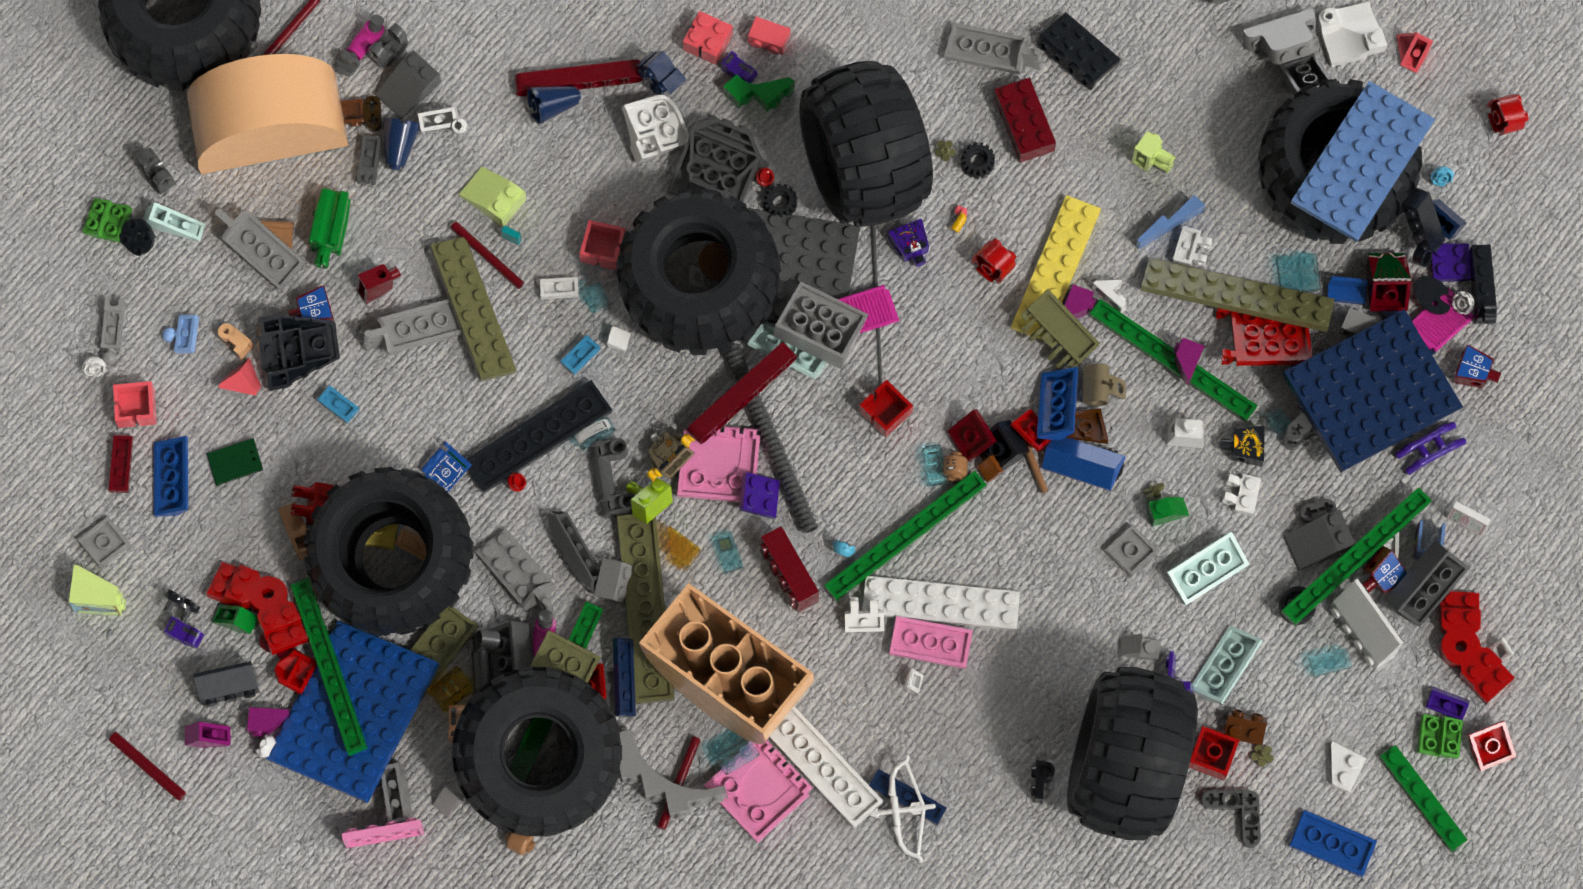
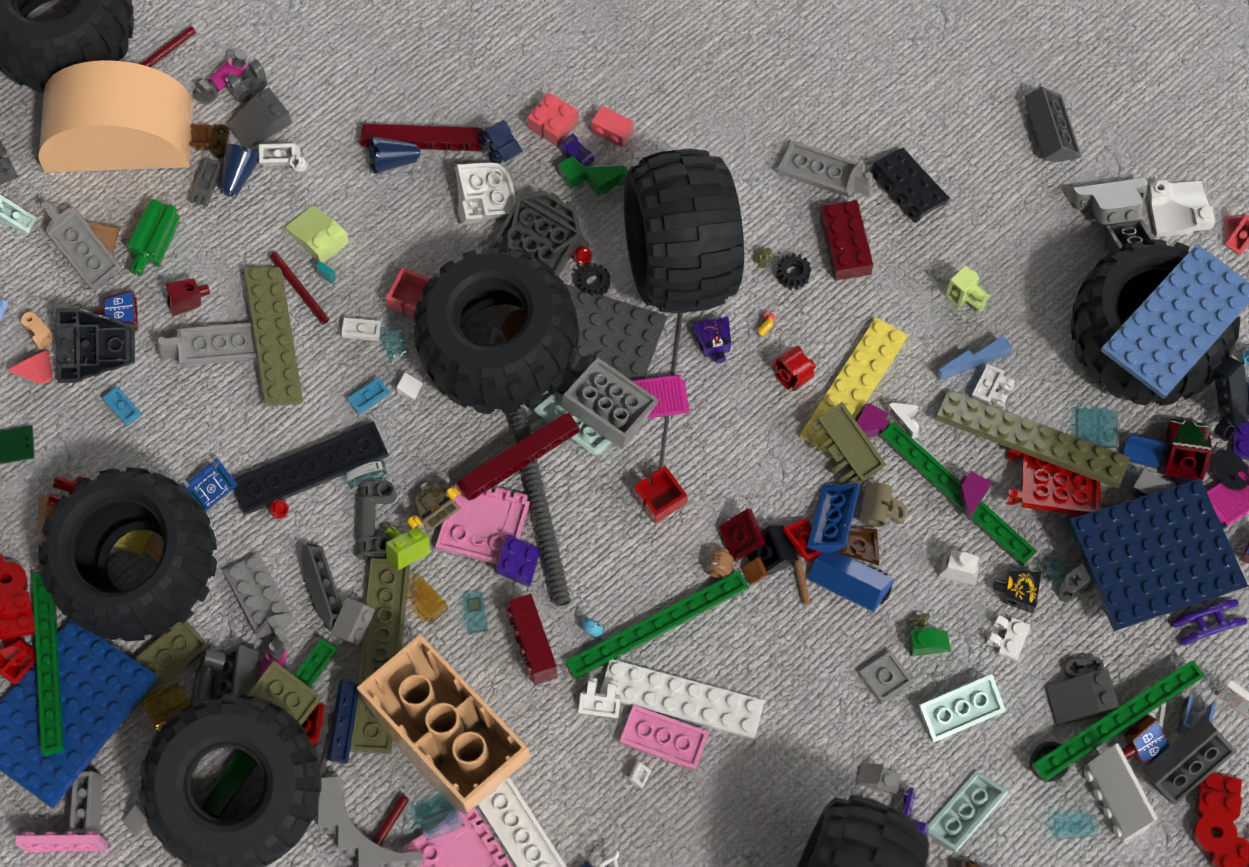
camera: 10 degrees right, 5 degrees down
clear light blue slope [922,444,947,487] -> none

